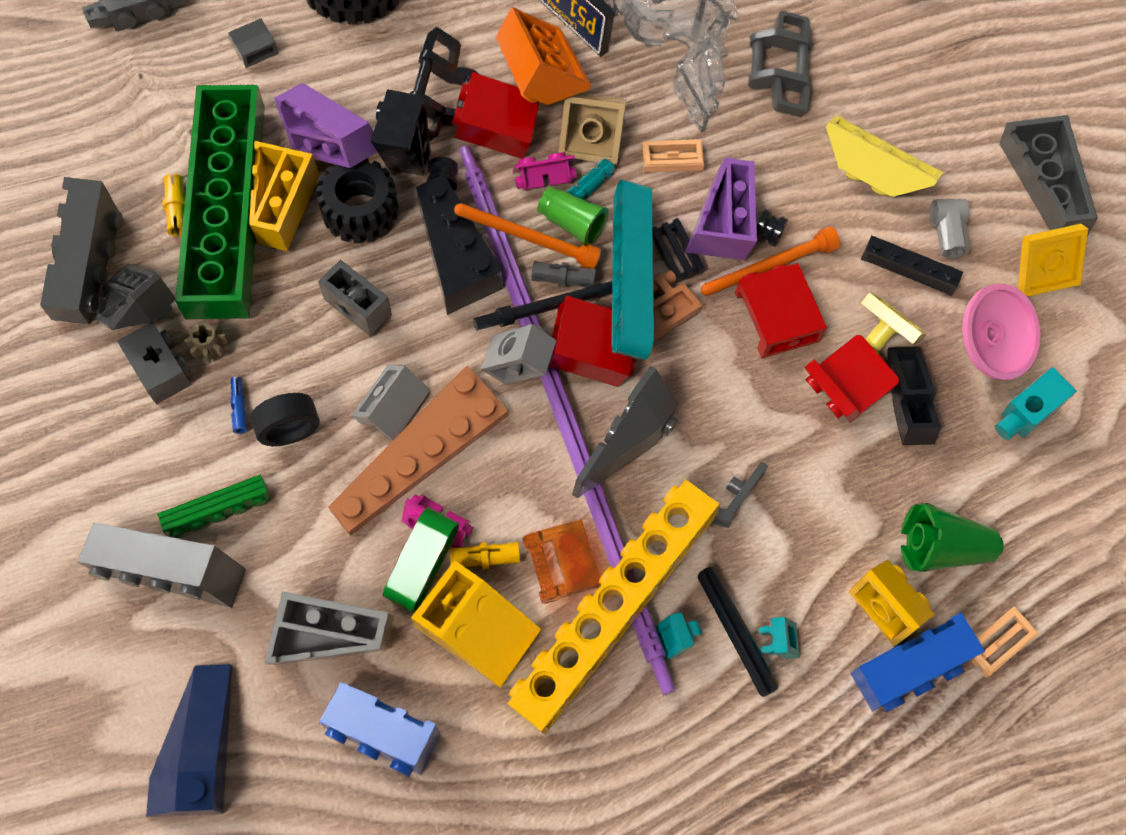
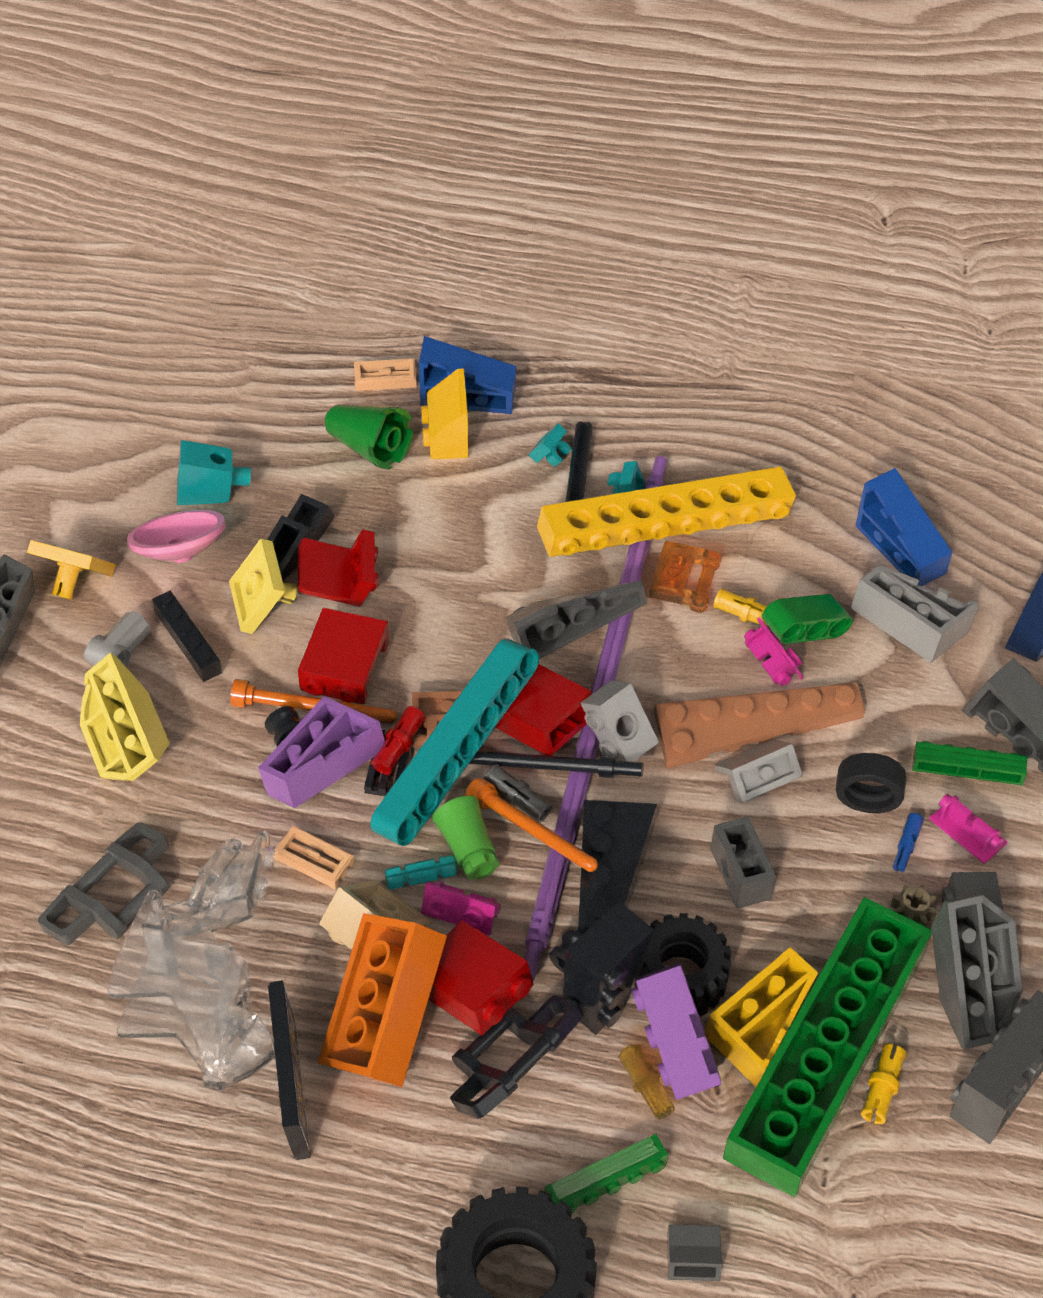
camera: 145 degrees left, 15 degrees down
yellow slope [411,560,542,688] -> none
dark grey piece [709,461,768,528] -> none
none -> red pin [371,706,426,775]
none -> green piece [545,1134,668,1213]
none -> dark pink hinge [929,794,1008,864]

